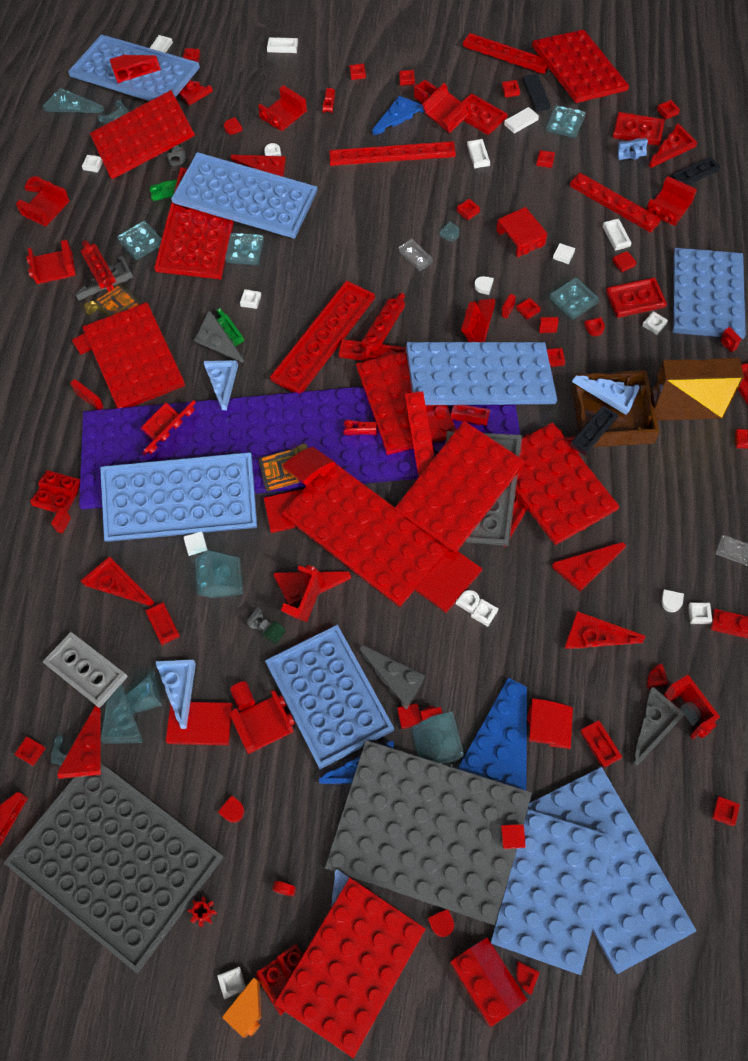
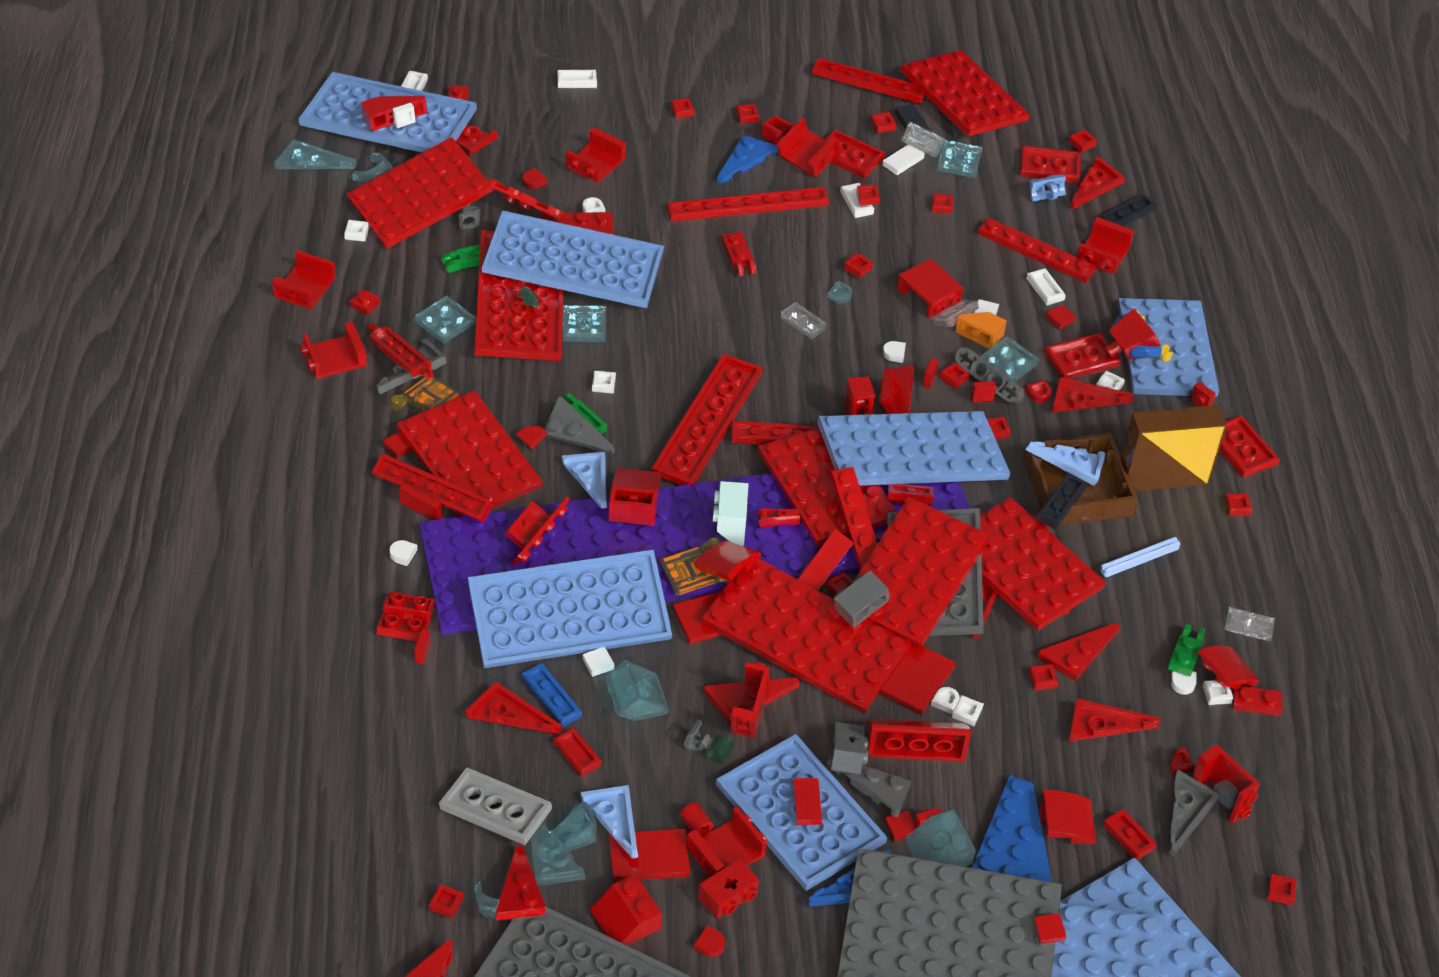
camera: 15 degrees left, 15 degrees down
red tile [25,176,42,193] -> none
red bar [323,88,335,113] -> none
red plate [361,292,405,358] -> none
none -> red plate [350,289,380,315]
none -> red plate [371,453,494,523]
none -> white tile [390,540,417,566]
none -> white tile [392,103,416,128]
none -> red wing [489,178,565,221]
none -> red tile [516,426,548,449]
none -> clear green plant [519,286,539,307]
none -> blue tile [522,663,582,727]
none -> red slope [590,874,662,946]
none -> red slope [609,468,662,526]
none -> red brick [698,858,759,920]
none -> light aqua slope [713,481,748,546]
none -> red hinge [722,231,756,276]
none -> red tile [793,778,822,825]
none -> red tile [798,529,854,590]
none -> red tile [825,572,853,596]
none -> dark grey brick [831,722,869,774]
none -> dark grey brick [834,571,889,628]
none -> red brick [843,376,875,415]
none -> red plate [856,185,880,205]
none -> red slope [867,718,971,762]
none -> clear plate [901,122,945,158]
none -> clear plate [933,300,979,327]
none -> orange slope [955,312,1007,350]
none -> dark grey beam [955,348,1024,403]
none -> red tile [1028,664,1058,690]
none -> red wing [1052,377,1134,412]
none -> light blue axle [1100,537,1180,577]
none -> red torso [1105,308,1173,361]
none -> green hinge [1168,623,1206,676]
none -> red slope [1197,646,1260,690]

